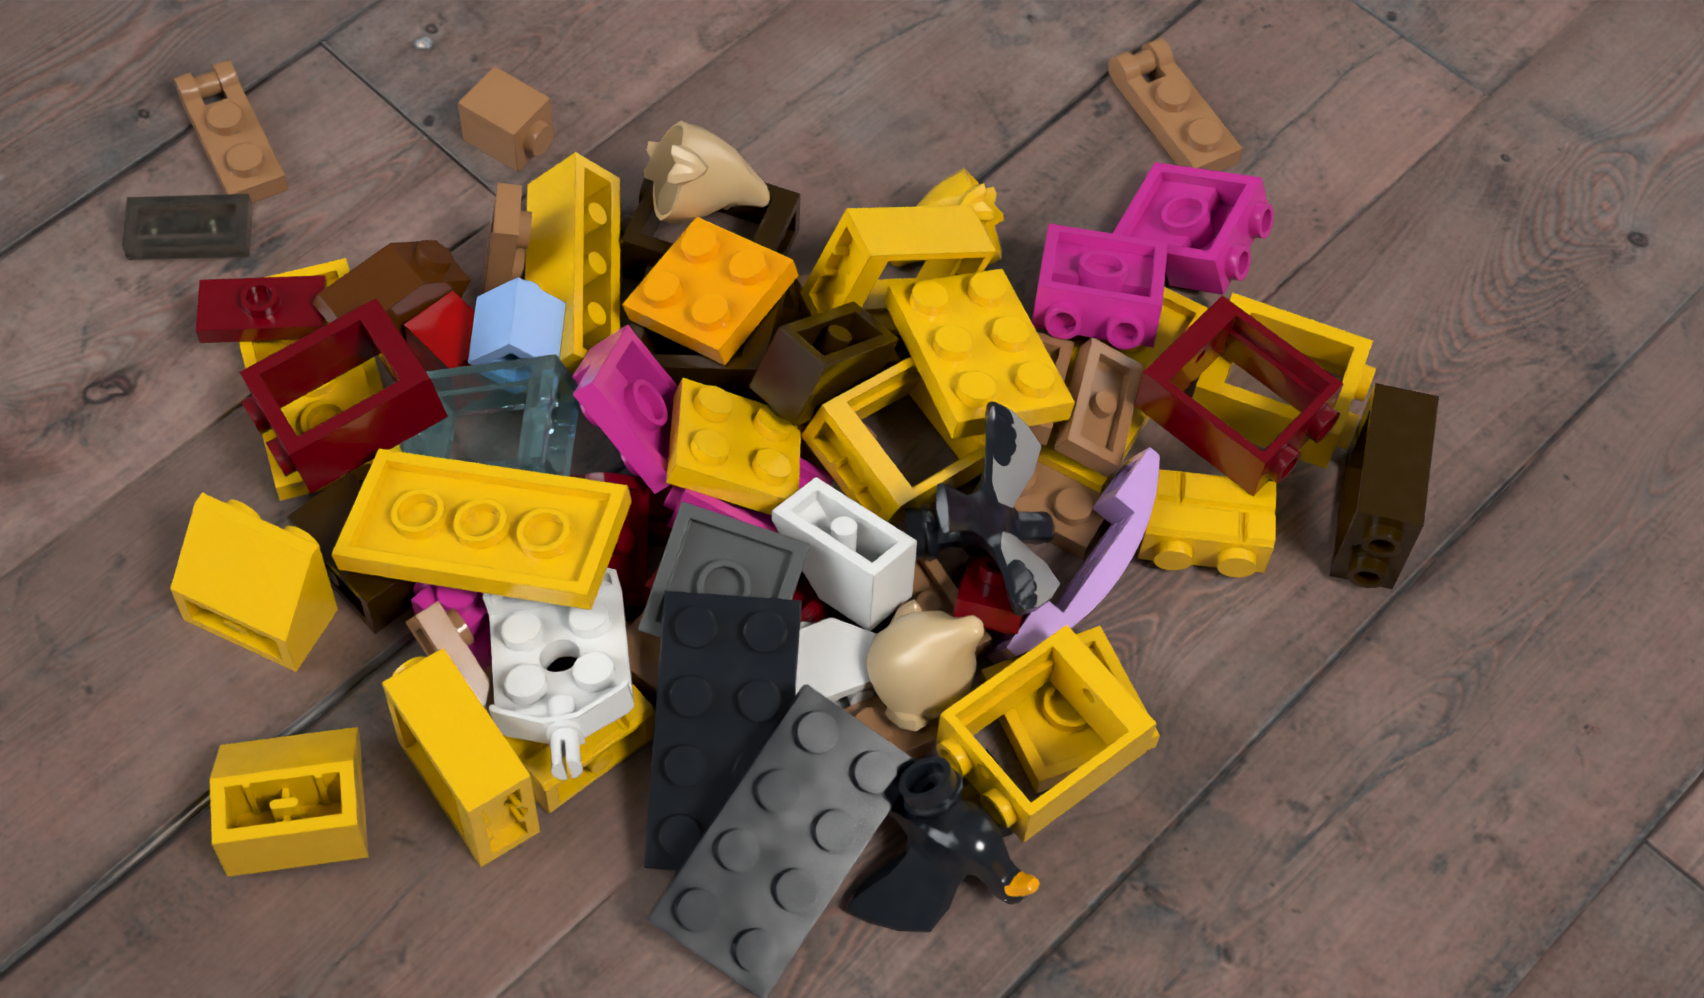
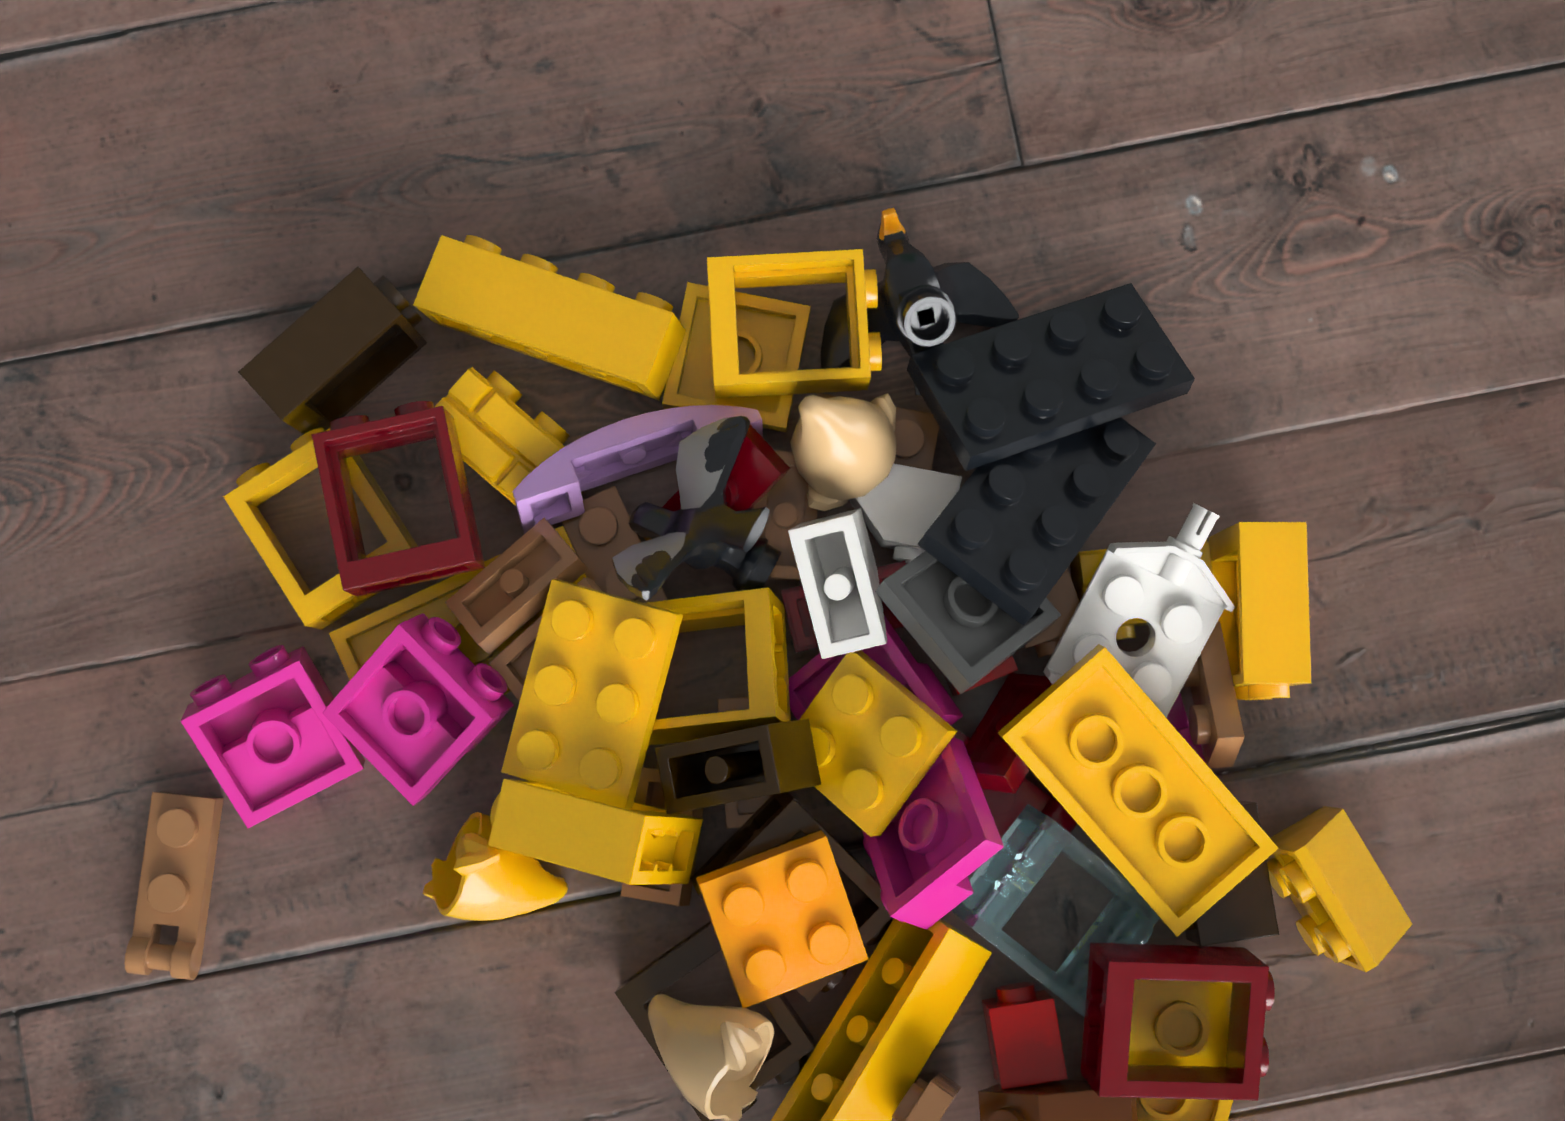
camera: 140 degrees left, 25 degrees up
yellow slope [210,727,369,877] -> none
light blue brick [468,277,566,387] -> none
none -> yellow brick [413,235,686,401]

